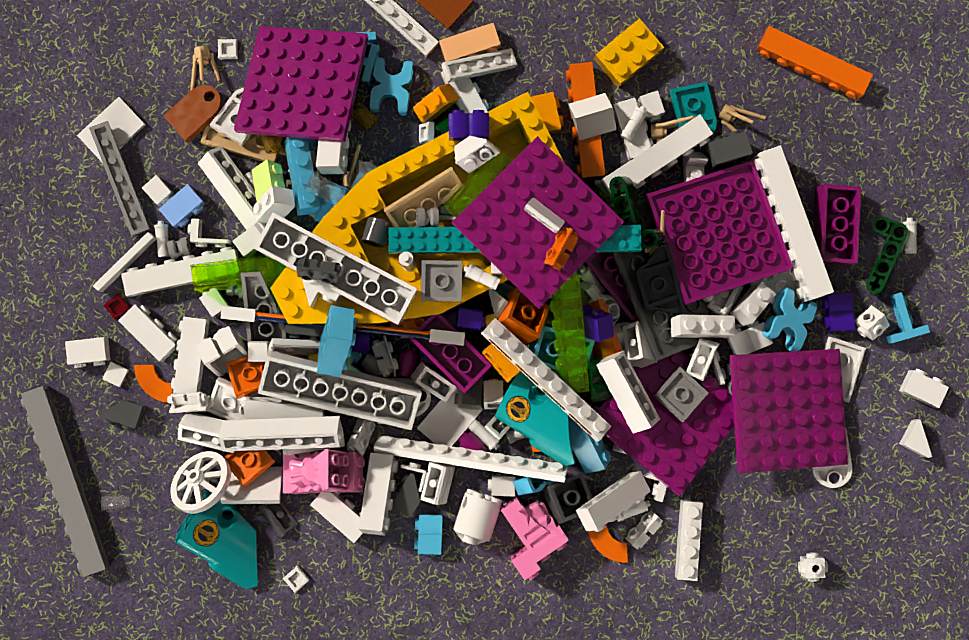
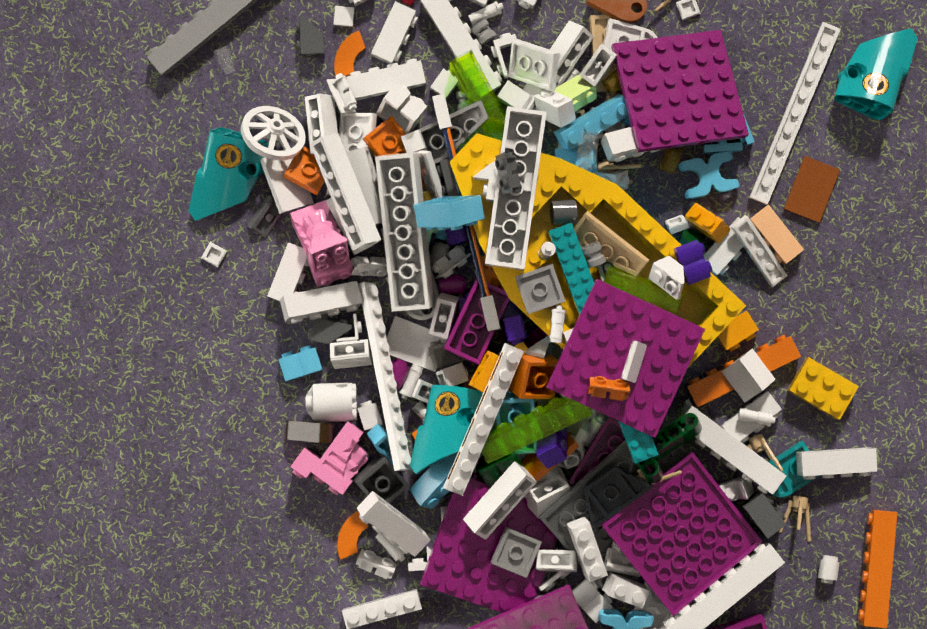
camera: 70 degrees right, 0 degrees up
light blue brick [158,184,206,228] -> none
white brick [638,91,665,123] -> none
none -> beam [285,420,333,444]
none -> white tile [508,39,560,91]
none -> white slope [579,44,617,86]
none -> white brick [796,447,877,480]
none -> white brick [818,555,840,584]

